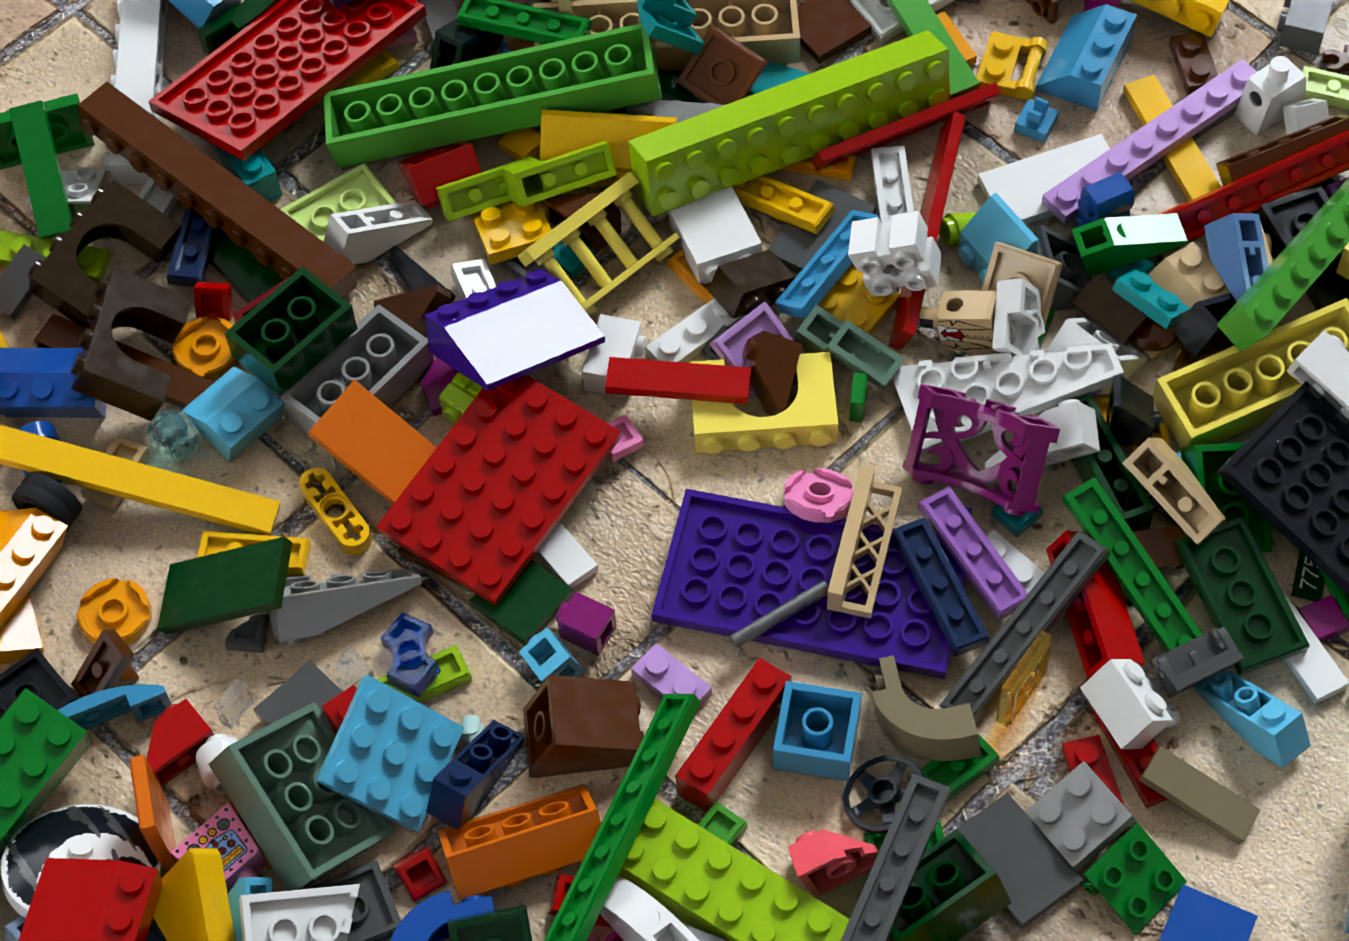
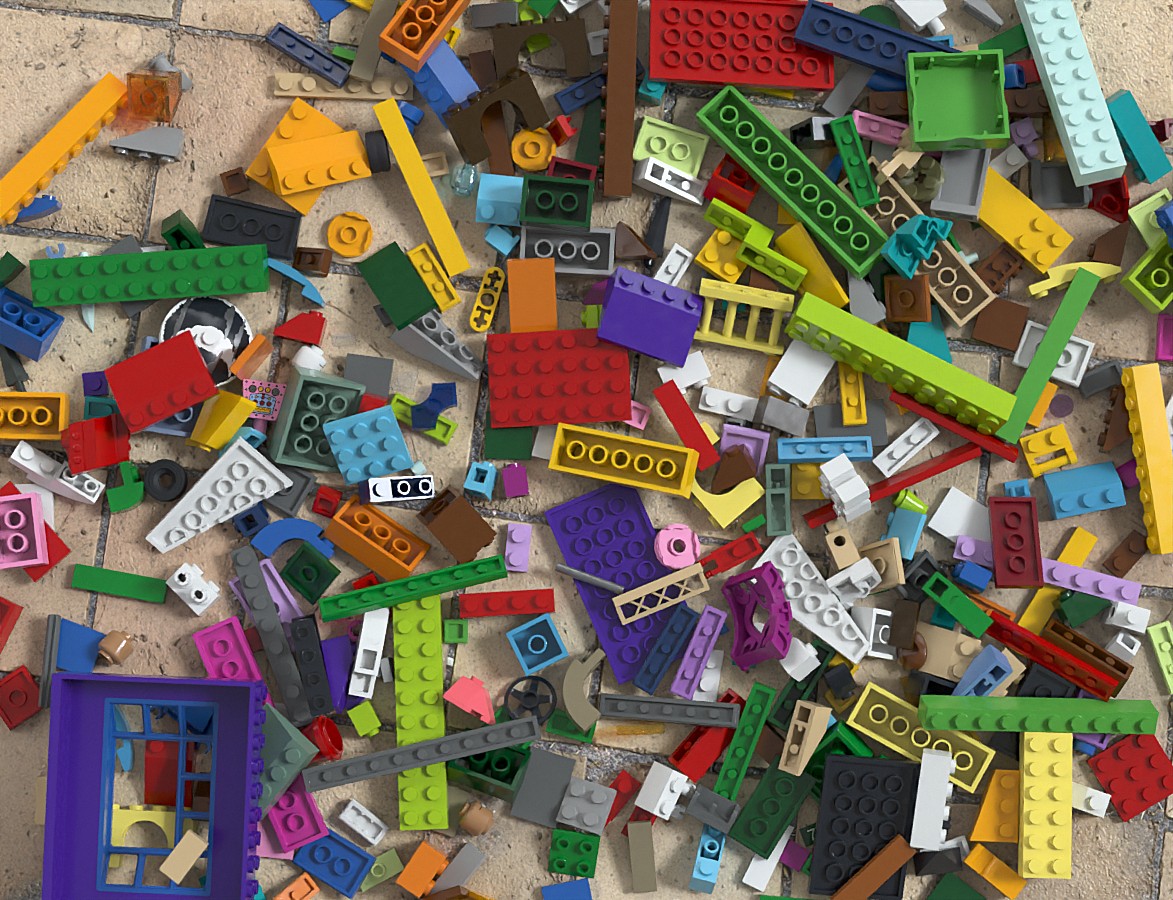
camera: 50 degrees right, 25 degrees up
teal plate [1112,269,1190,329] -> none
none -> medium azure brick [484,224,521,259]
none -> yellow brick [548,423,699,499]
none -> red hinge [695,531,763,579]
none -> dark red plate [987,497,1044,589]
none -> clear purple tile [1049,394,1074,418]
none -> dark green slope [1052,589,1112,629]

